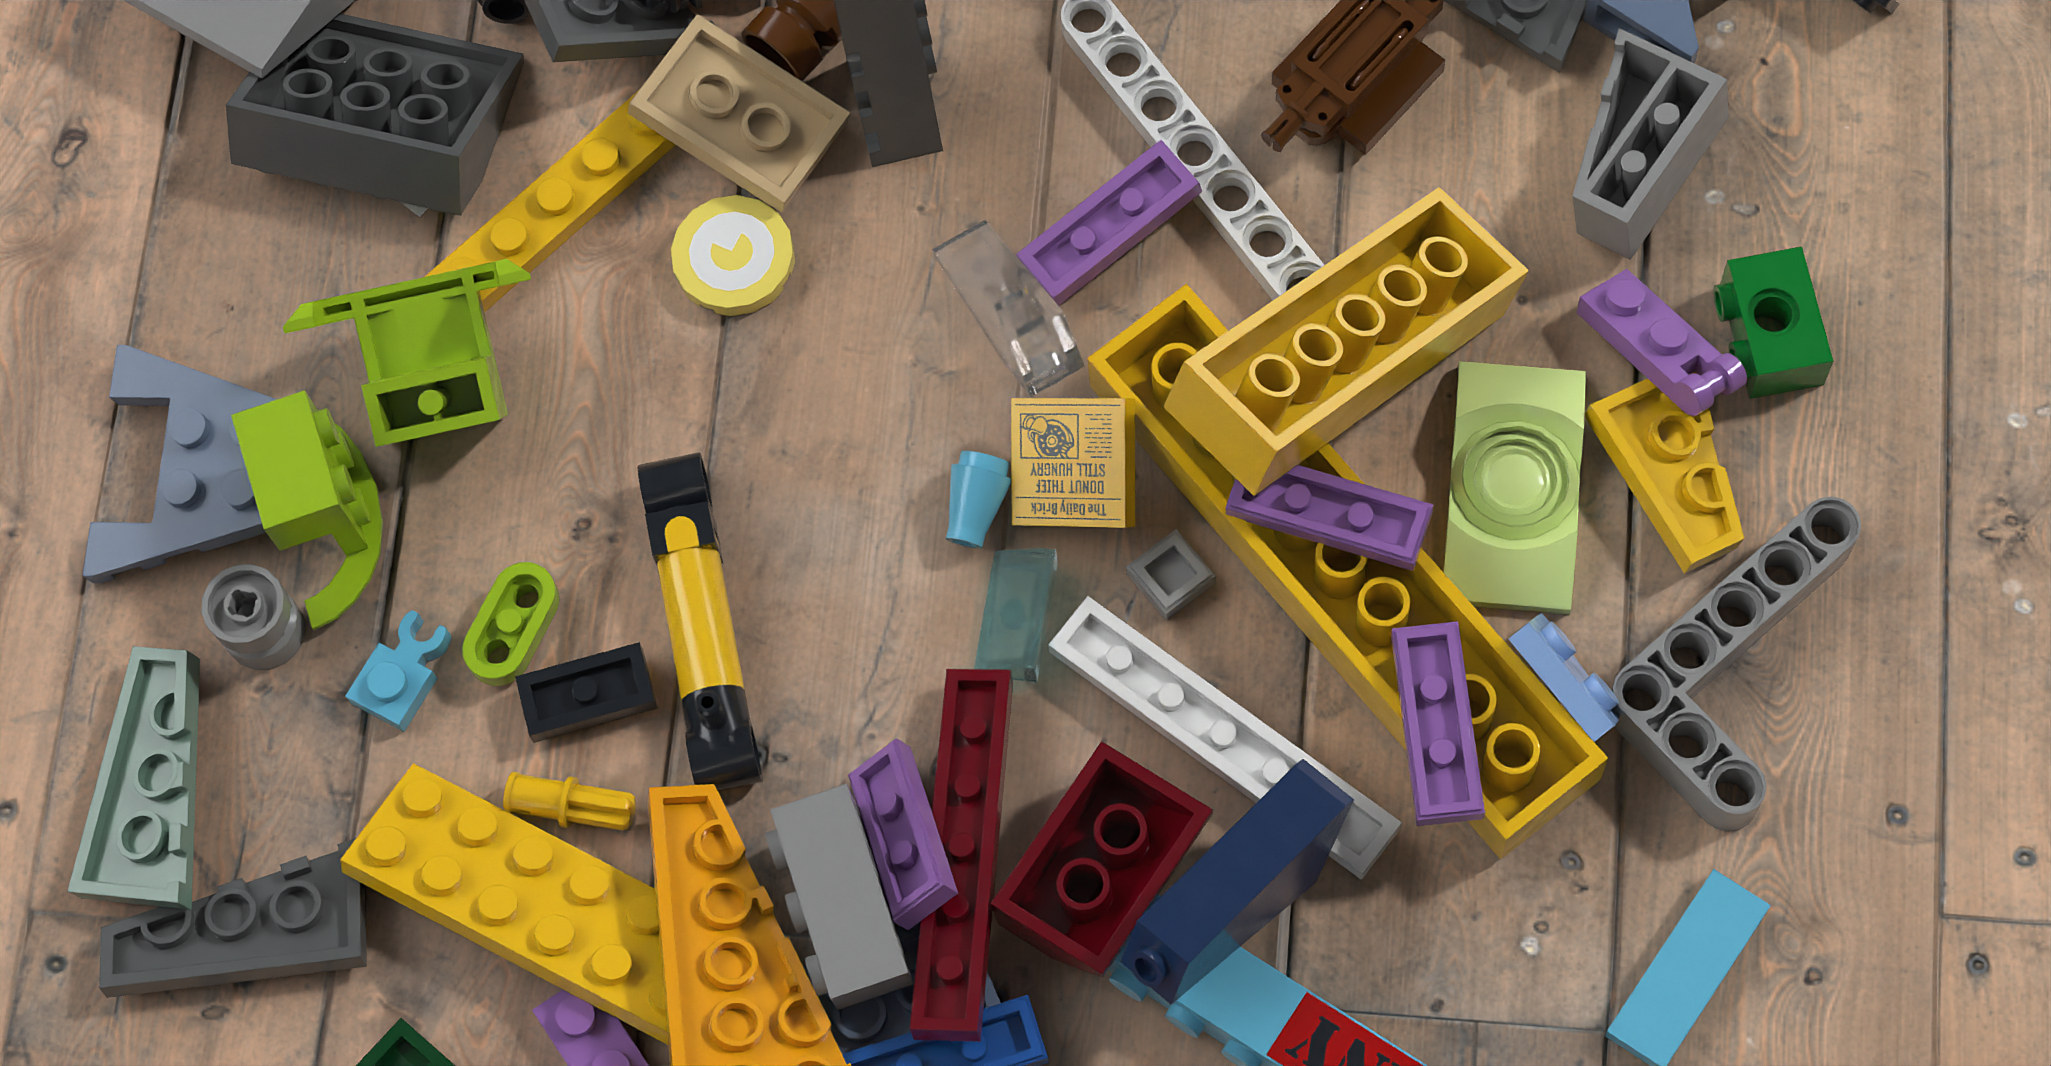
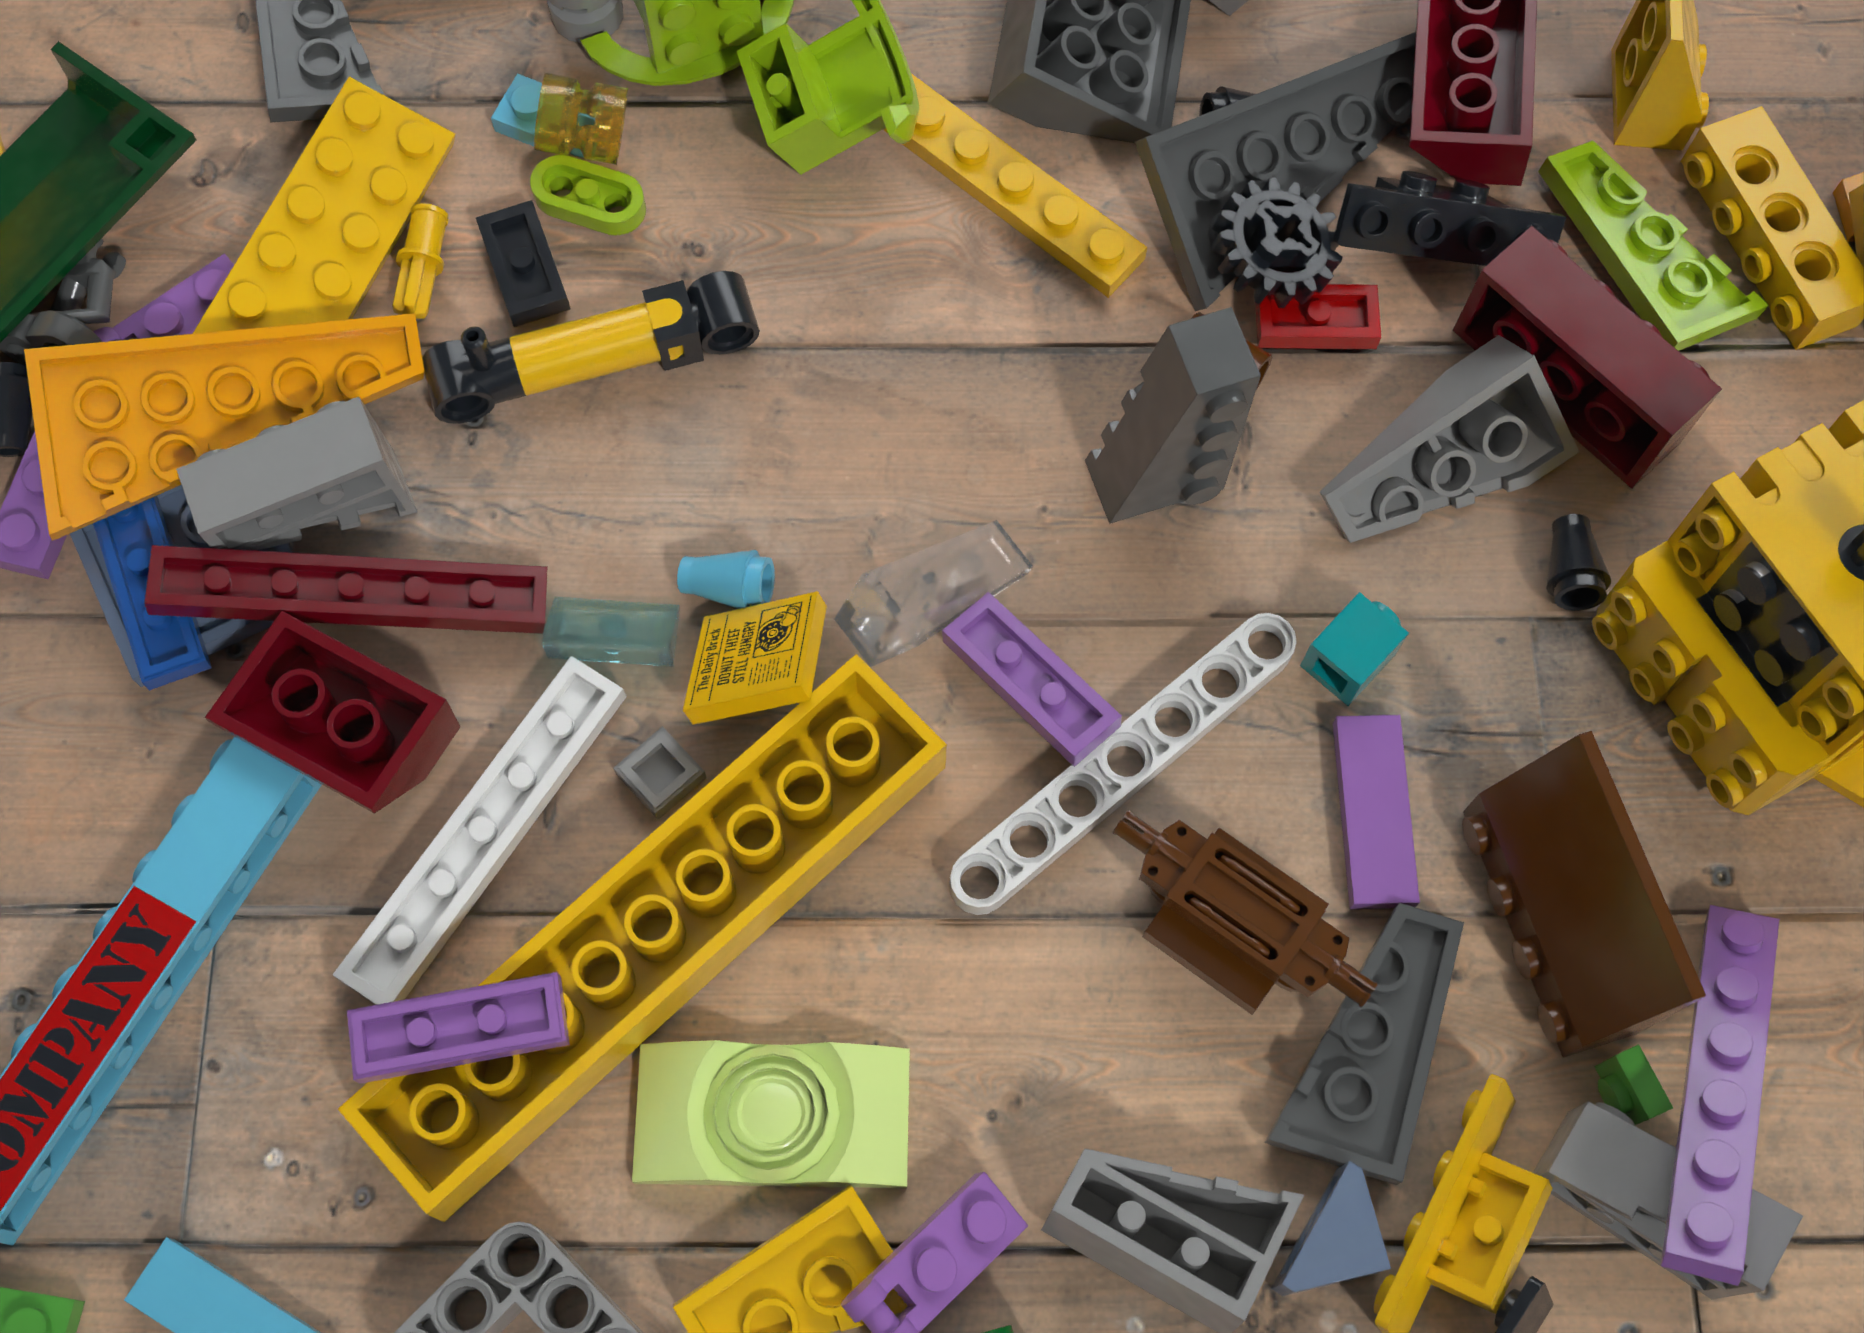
camera: 75 degrees right, 0 degrees up
tan plate [628,14,850,213] -> none
light yellow tile [671,195,795,316] -> none
medium lavender tile [848,738,958,930] -> none
dark blue slope [1120,759,1354,1005] -> none
yellow brick [1163,187,1529,496] -> none
medium lavender tile [1225,465,1433,571] -> none
light blue wing [1509,612,1620,742] -> none
none -> clear yellow wheel [534,73,628,165]

